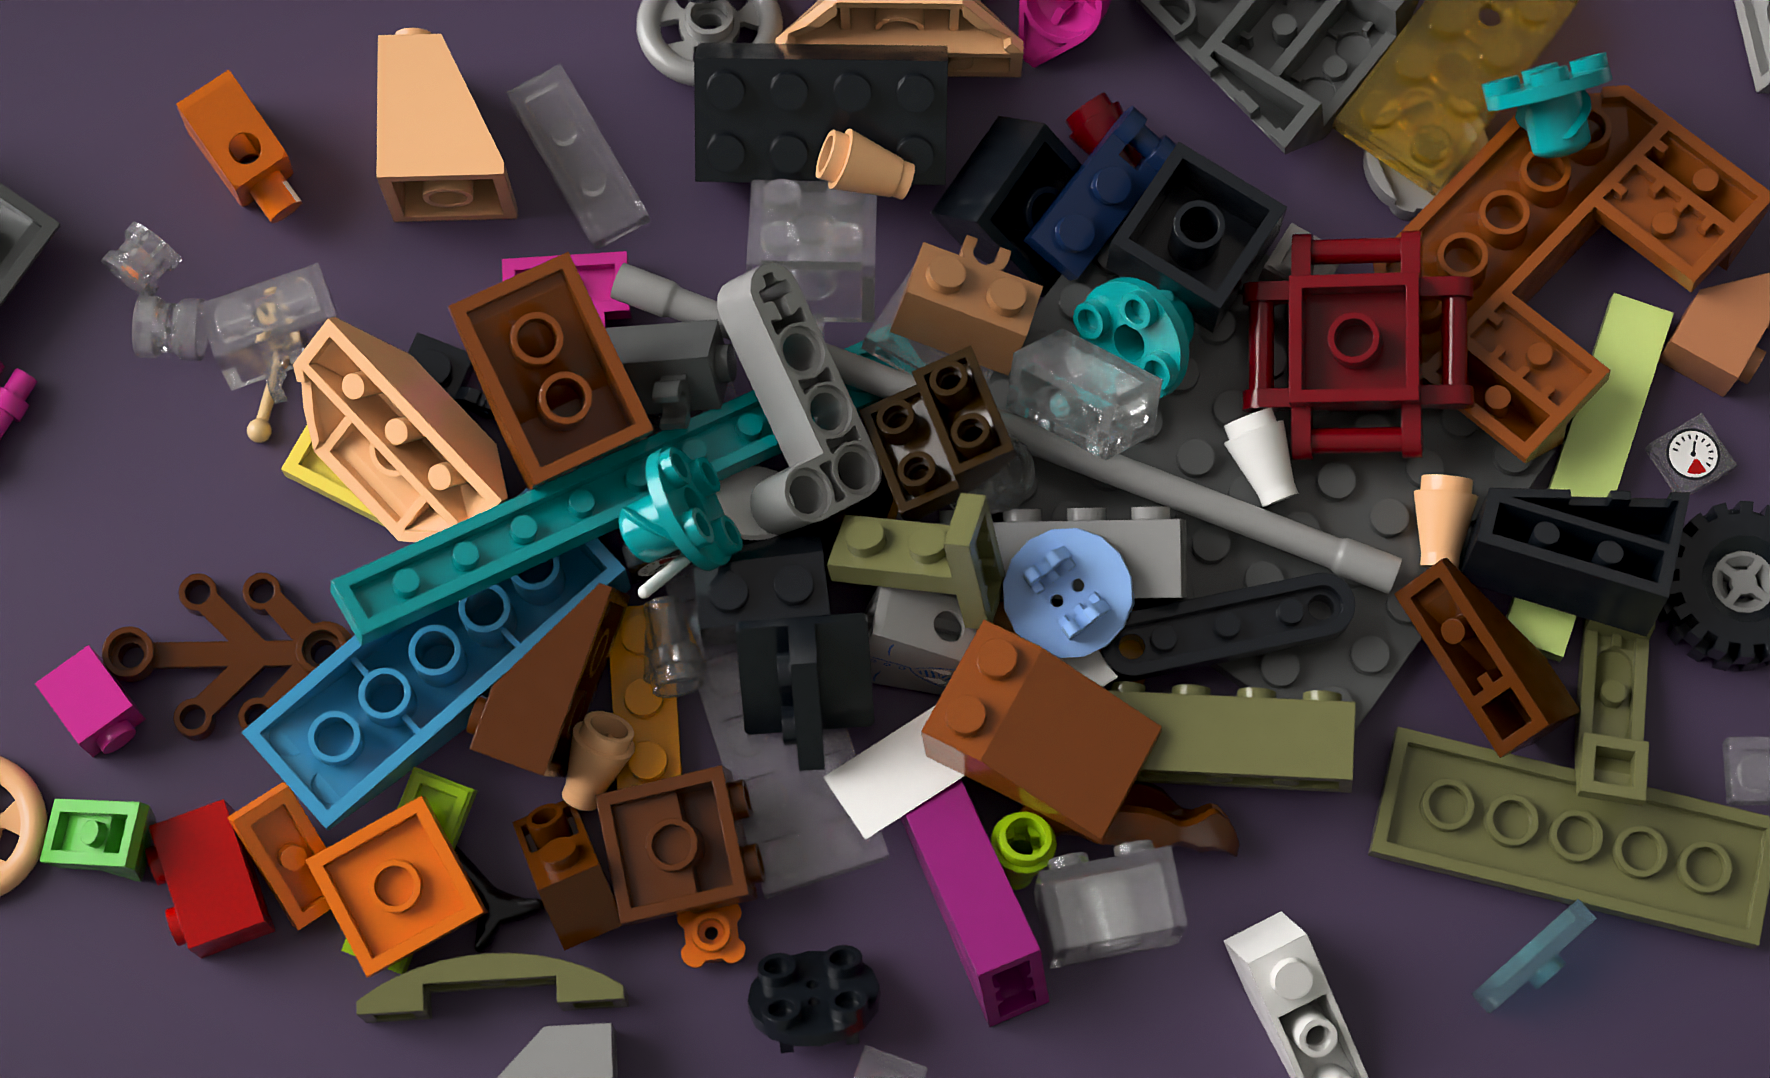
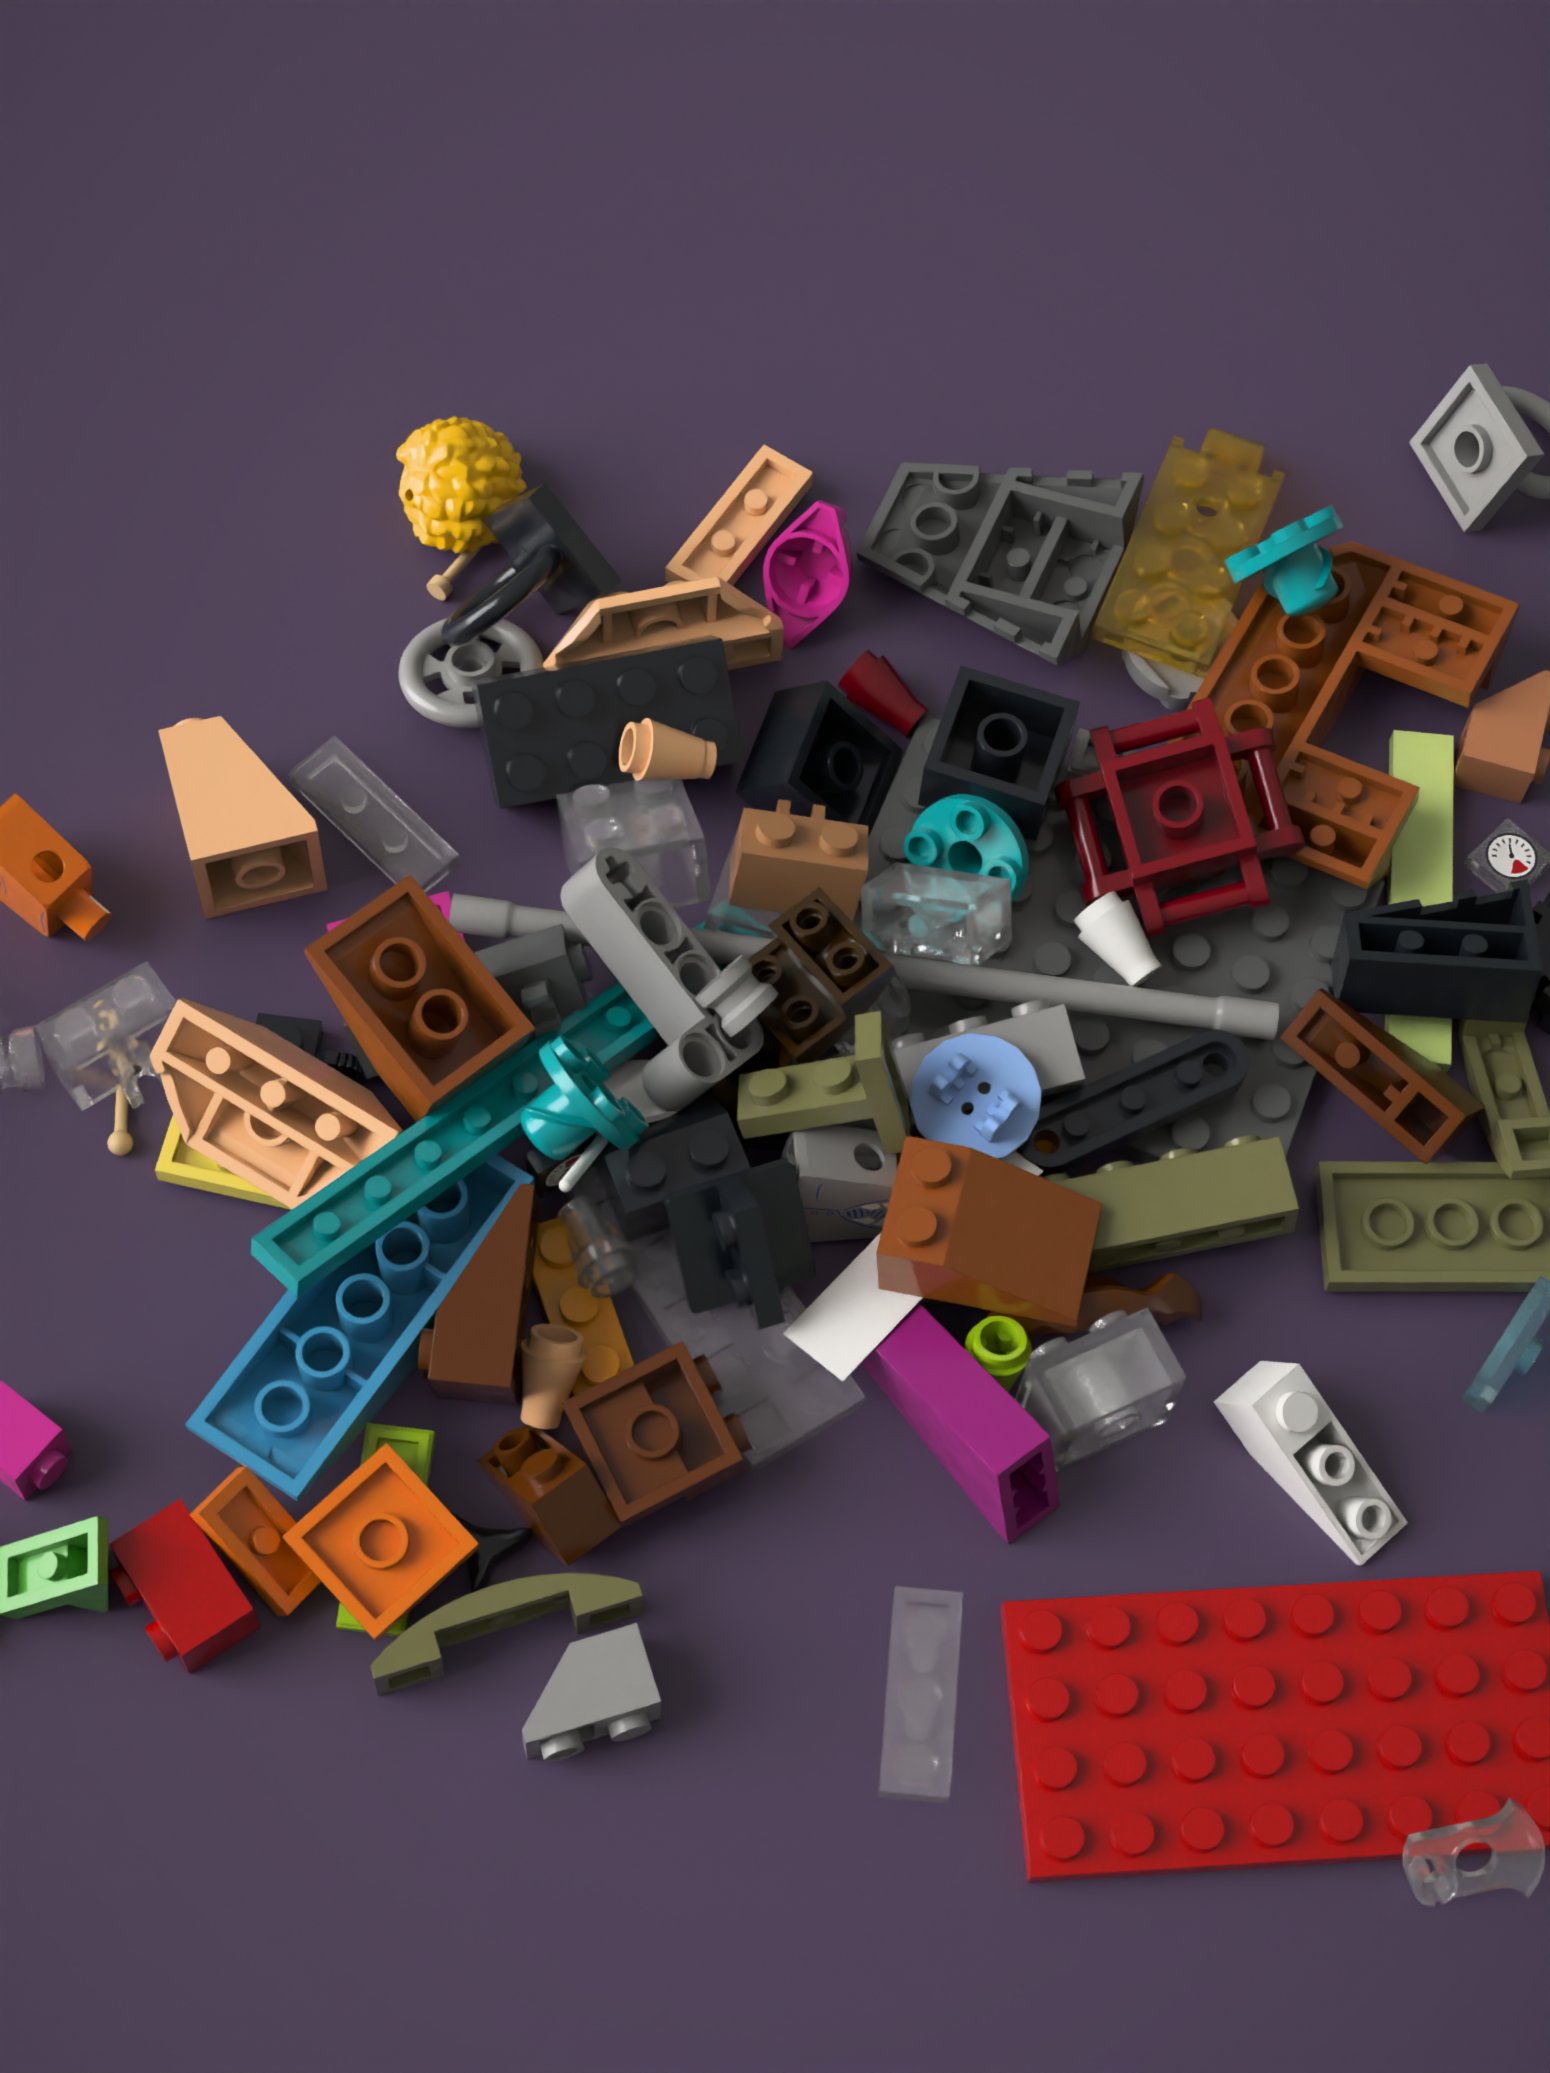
camera: 20 degrees left, 10 degrees down
reddish brown plant [102,573,352,741] -> none
orange plate [677,904,746,968] -> none
black plate [747,945,881,1054] -> none
dark blue plate [1023,106,1177,281] -> none
light nougat cone [1414,474,1478,569] -> none
none -> light grey wheel [695,954,779,1037]

